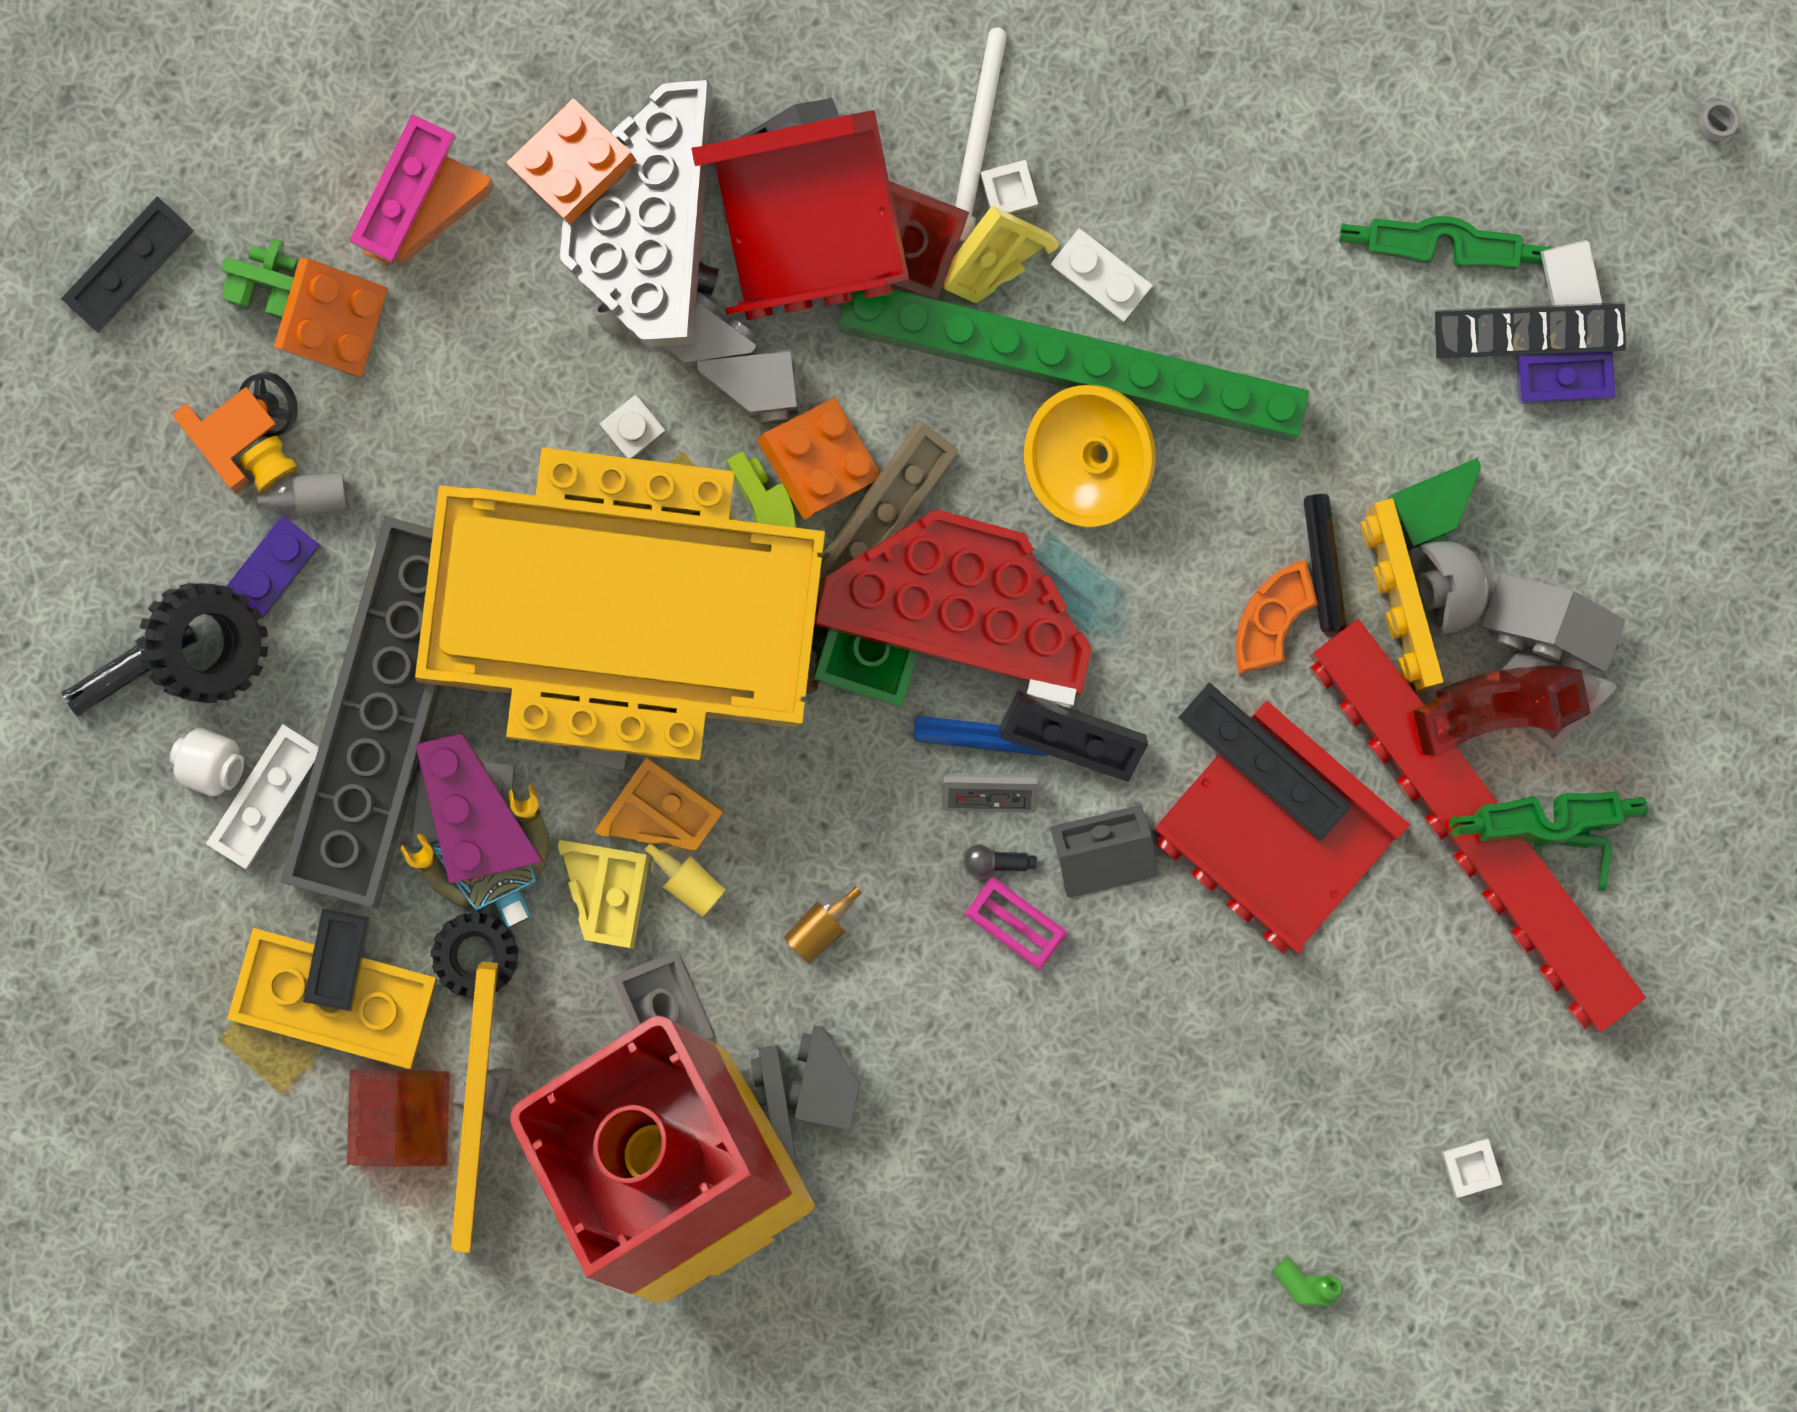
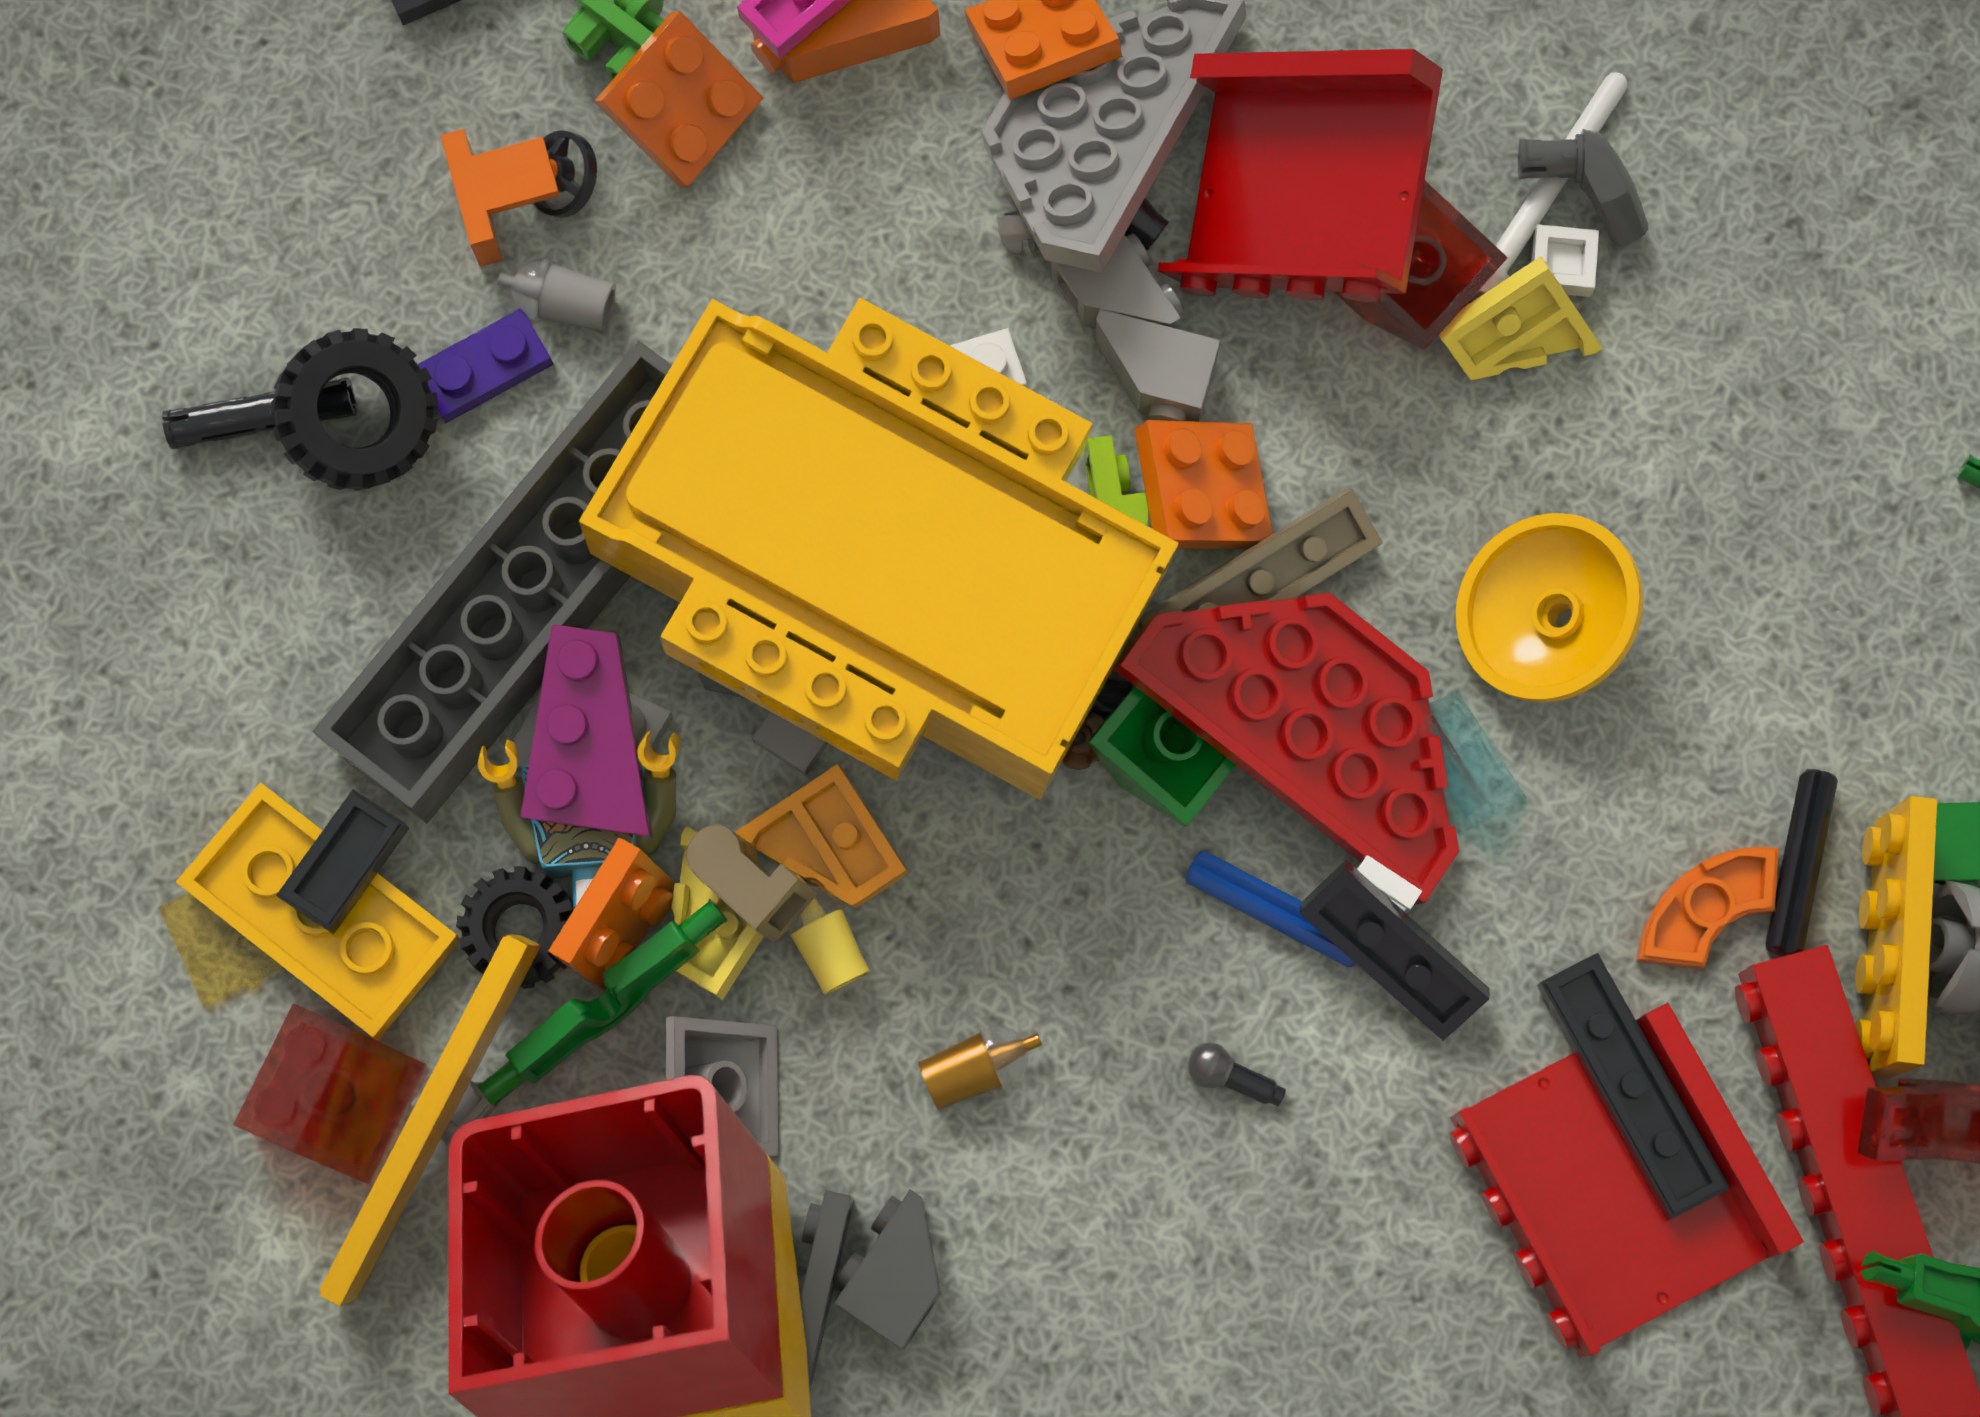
camera: 30 degrees right, 10 degrees down
white head [170,728,244,796] -> none
white plate [206,724,319,870] -> none
yellow wheel [238,435,299,493] -> none
green brick [839,289,1310,443] -> none
slope [942,773,1038,813] -> none
dark pink tile [964,876,1068,970] -> none
white plate [1050,228,1153,324] -> none
dark grey panel [1050,805,1158,897] -> none
none -> green piece [477,899,728,1107]
none -> orange plate [548,837,675,991]
none -> dark tan leg [686,825,818,943]
none -> dark grey arm [1518,129,1648,247]

